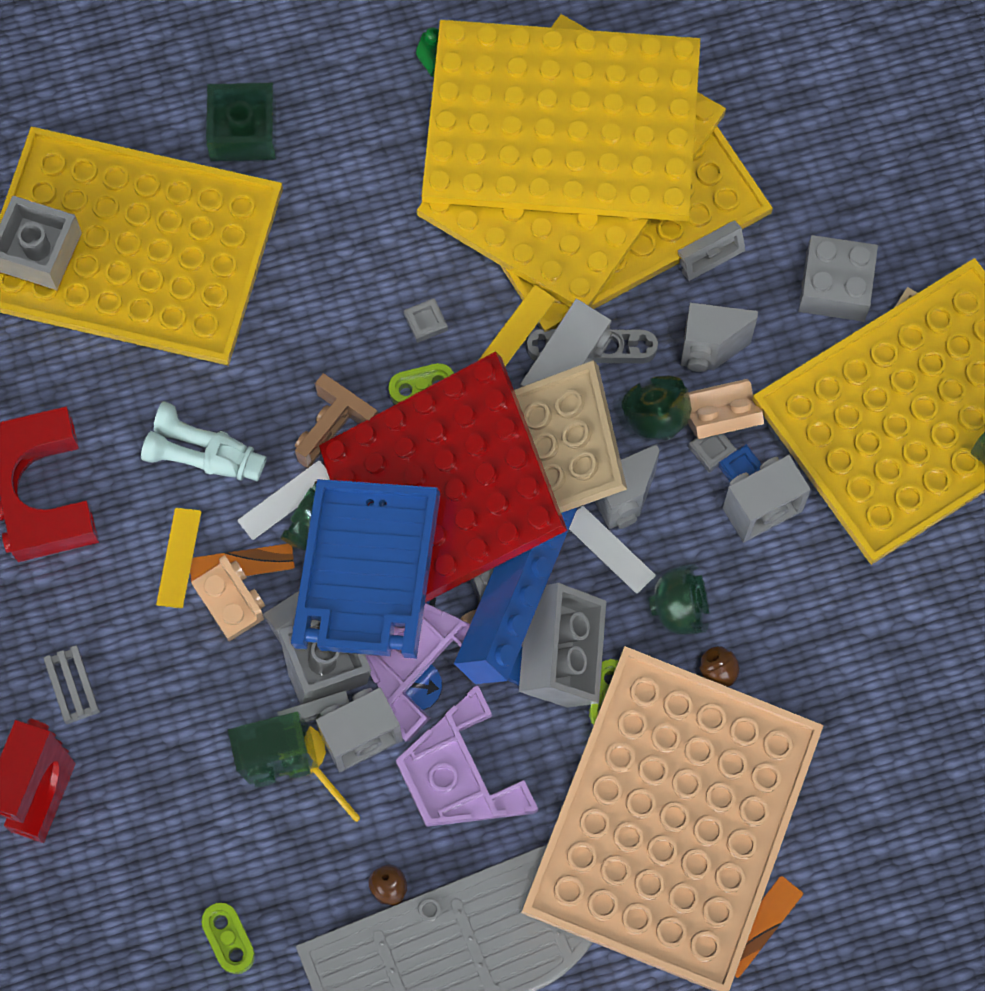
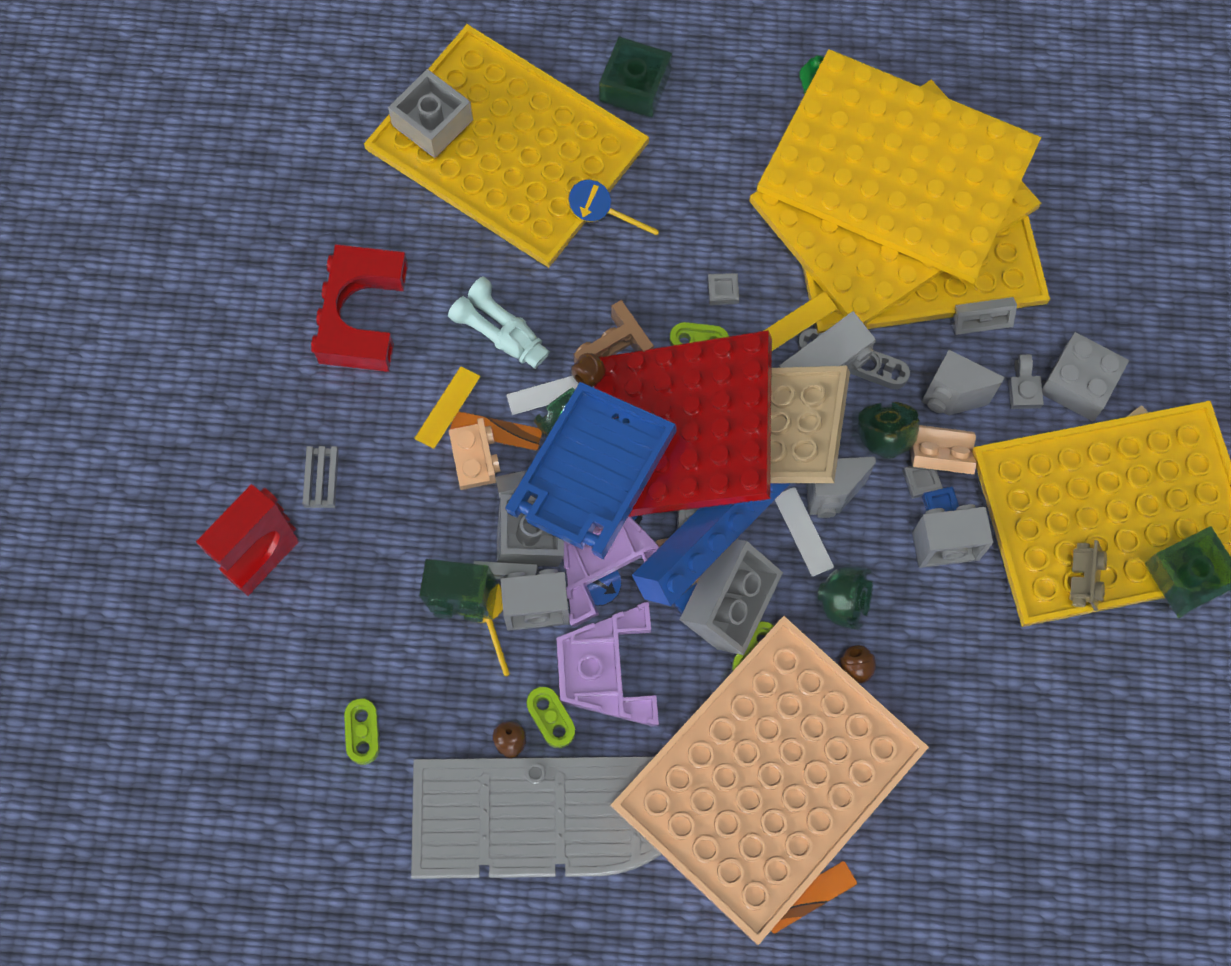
camera: 20 degrees right, 0 degrees up
none -> lime plate [527,687,575,748]
none -> blue piece [568,179,659,235]
none -> reddish brown piece [571,353,606,387]
none -> light grey plate [1008,354,1044,409]
none -> dark tan hinge [1070,540,1107,611]

